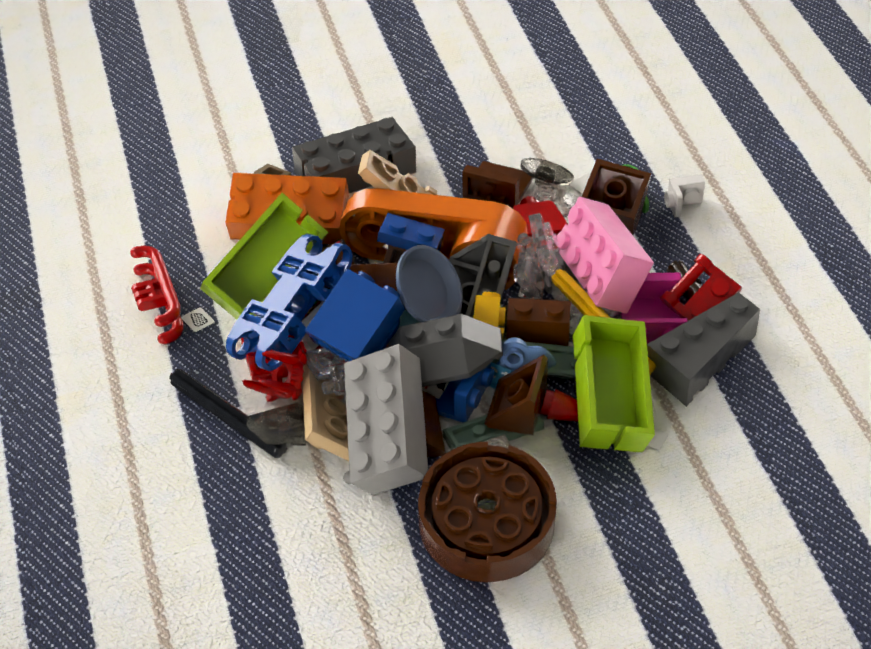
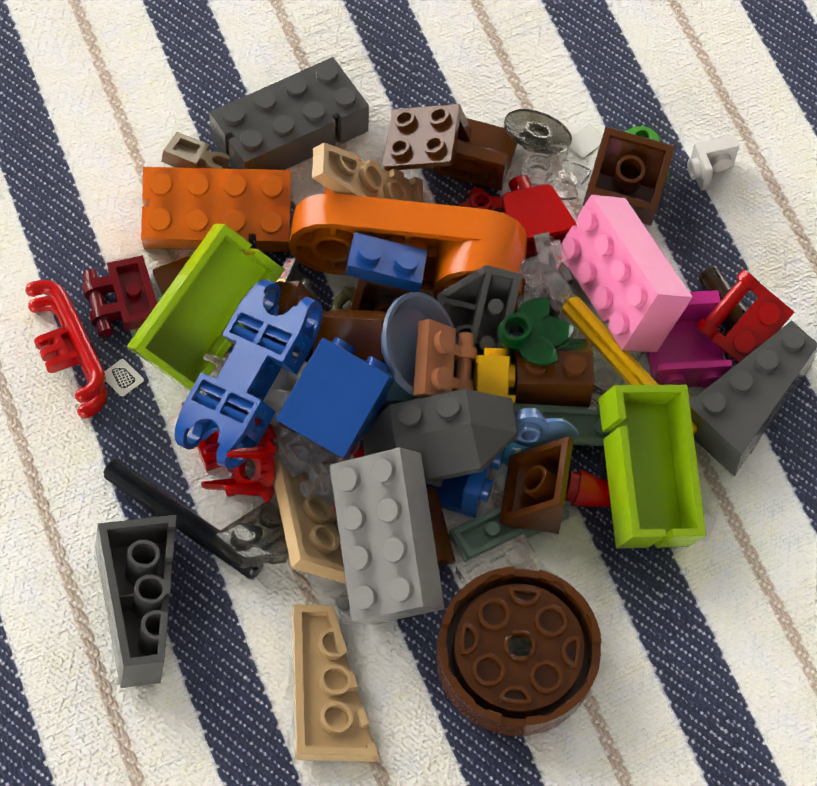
camera: 10 degrees left, 15 degrees up
none -> dark red plate [82,255,157,338]
none -> dark grey wedge [95,515,177,688]
none -> tan wing [292,604,379,762]
none -> bracket [382,104,472,171]
none -> nougat plate [413,319,477,398]
none -> dark green plate [498,298,575,366]

